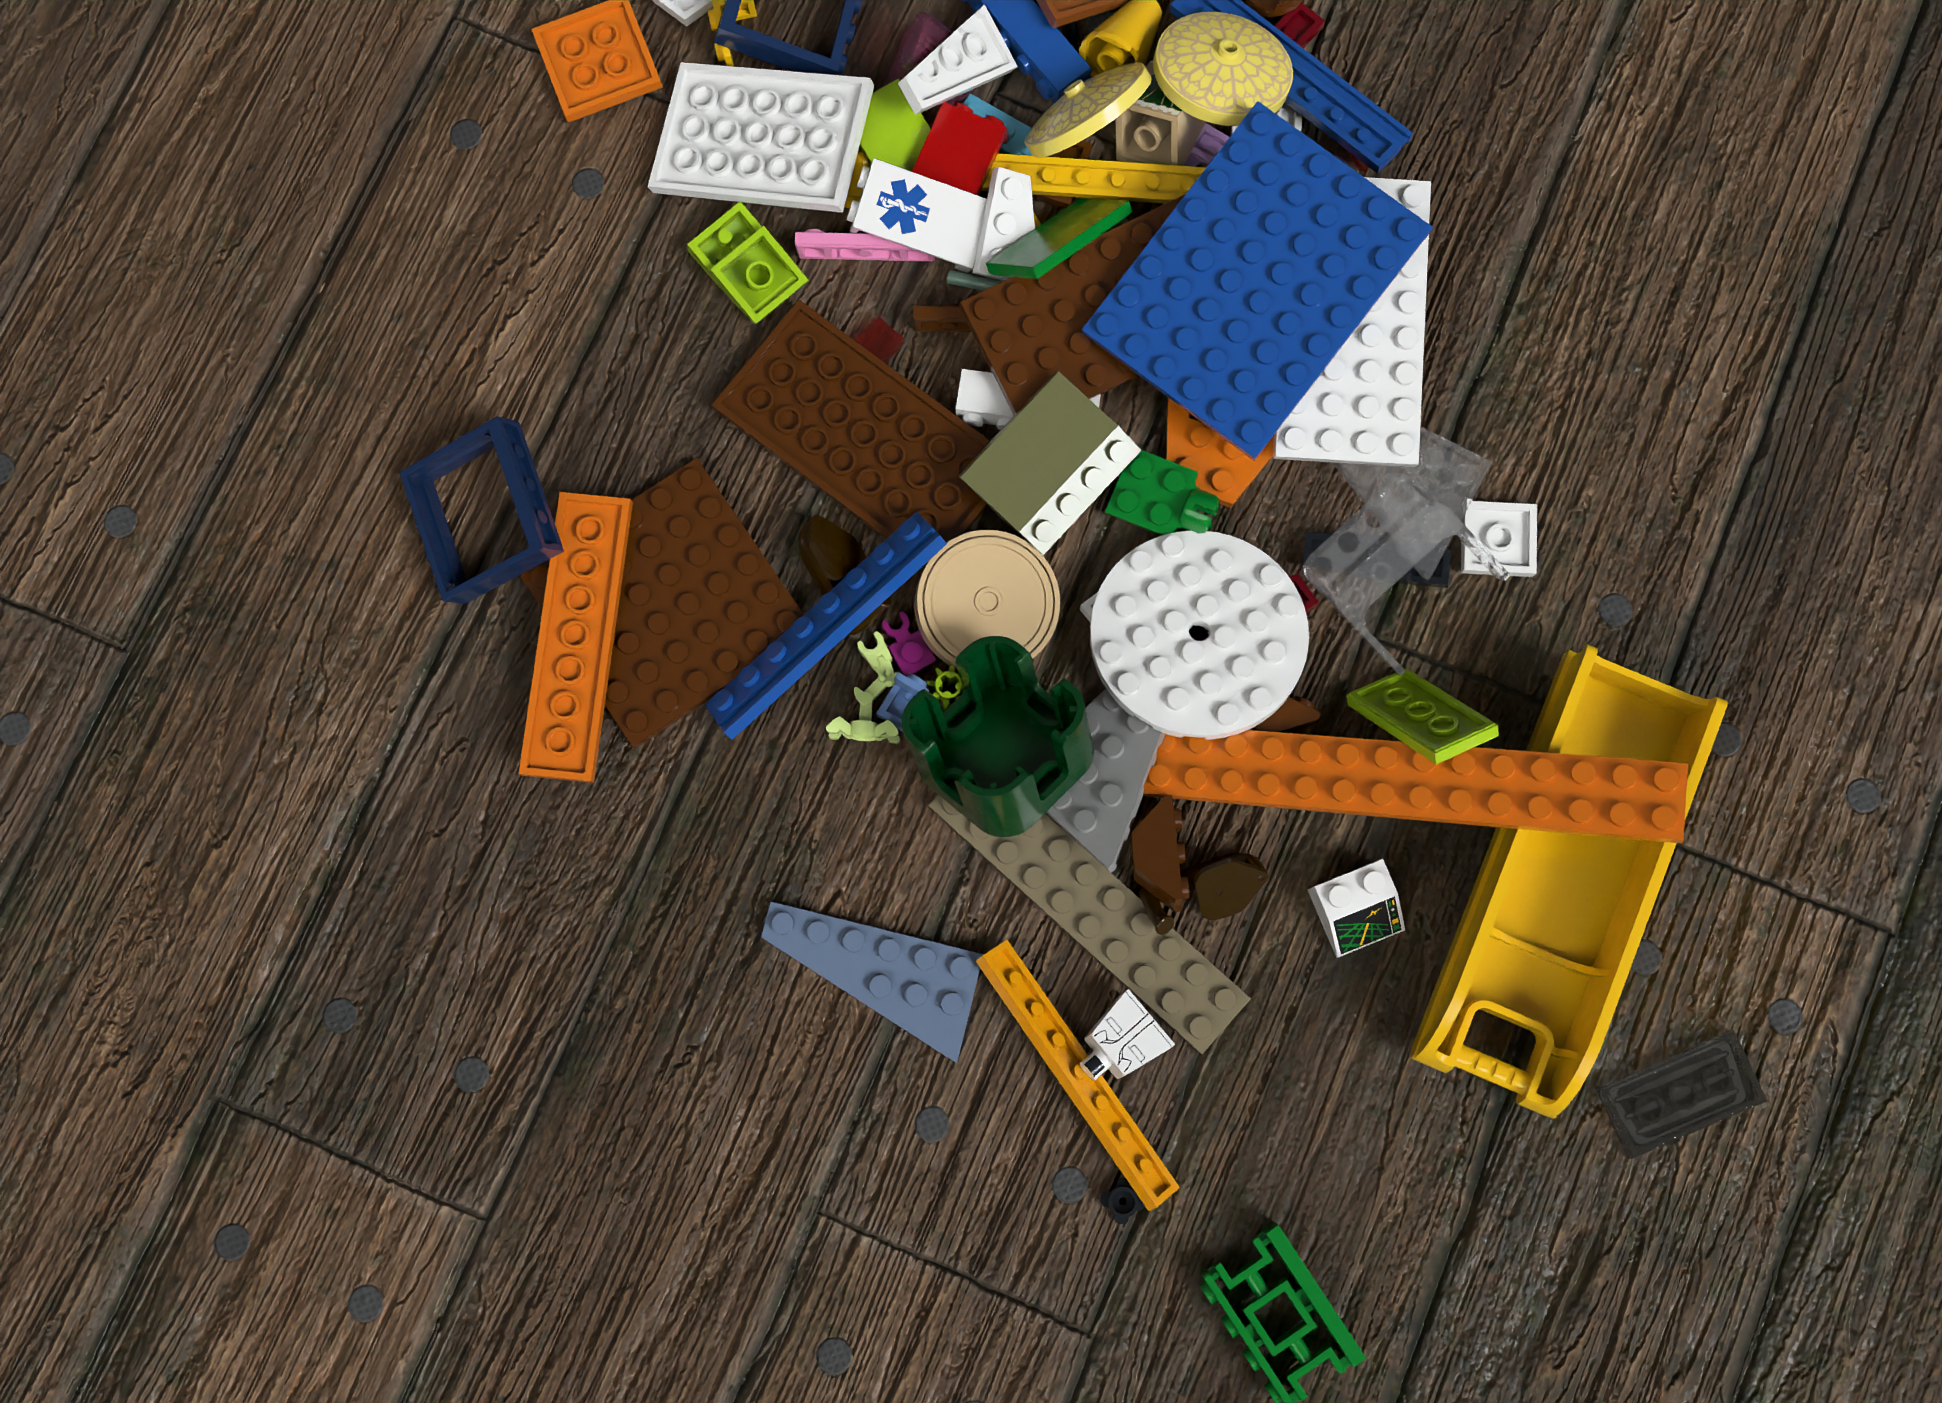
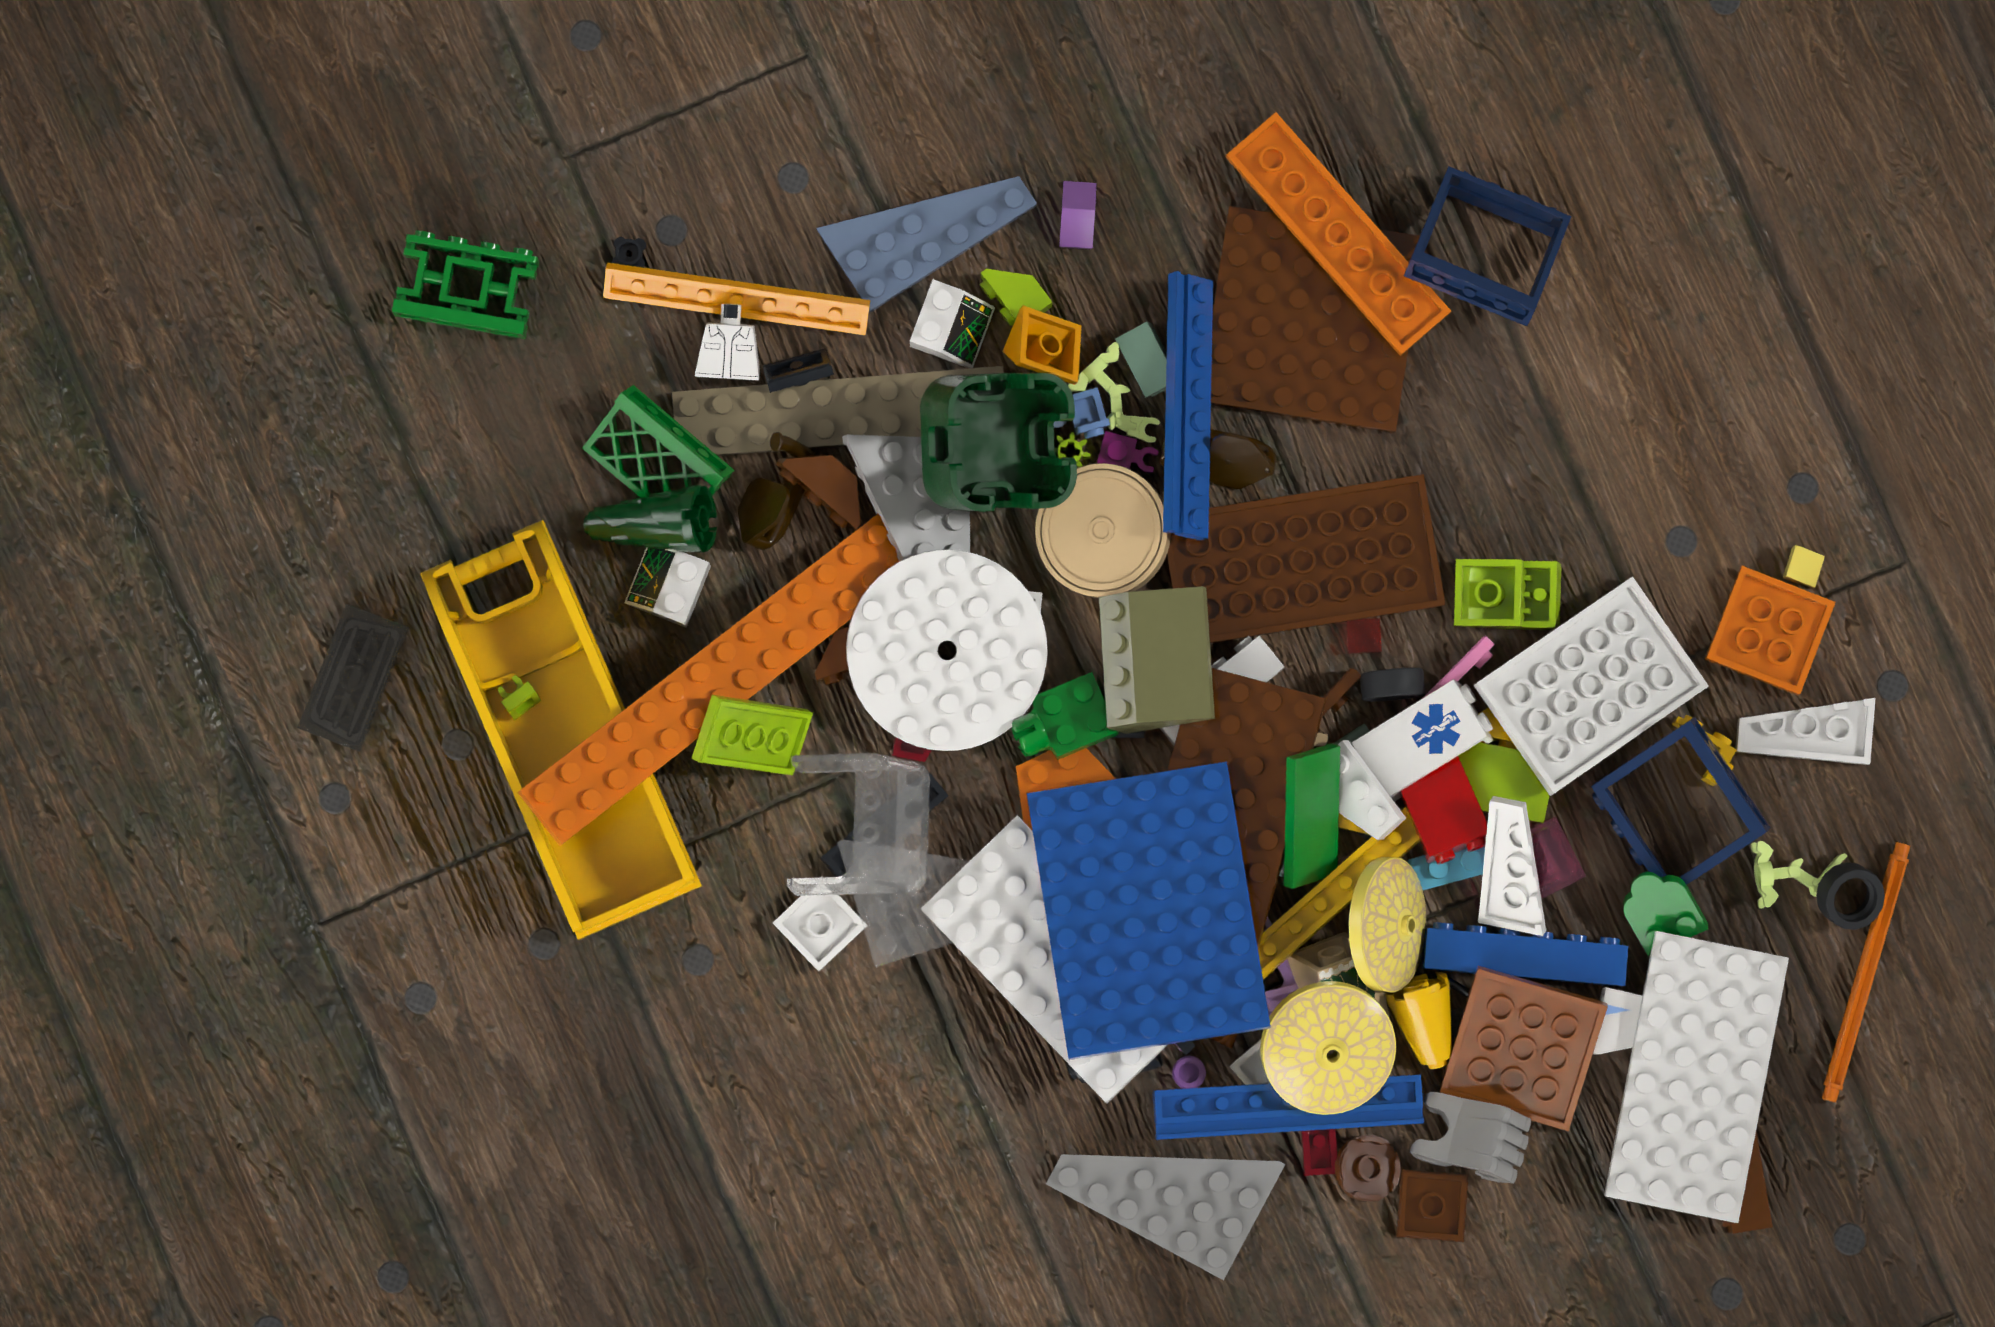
camera: 125 degrees right, 5 degrees up
none -> lime tile [498,675,541,721]
none -> green fence [582,385,734,498]
none -> dark green cone [583,485,717,553]
none -> black plate [762,348,834,393]
none -> white slope [910,279,995,369]
none -> lime slope [979,269,1053,326]
none -> light orange slope [1002,305,1082,385]
none -> light grey wing [1046,1154,1285,1280]
none -> medium lavender slope [1059,181,1097,249]
none -> sand green hinge [1115,322,1167,398]
none -> black tyre [1360,668,1425,702]
none -> light yellow slope [1783,545,1825,588]

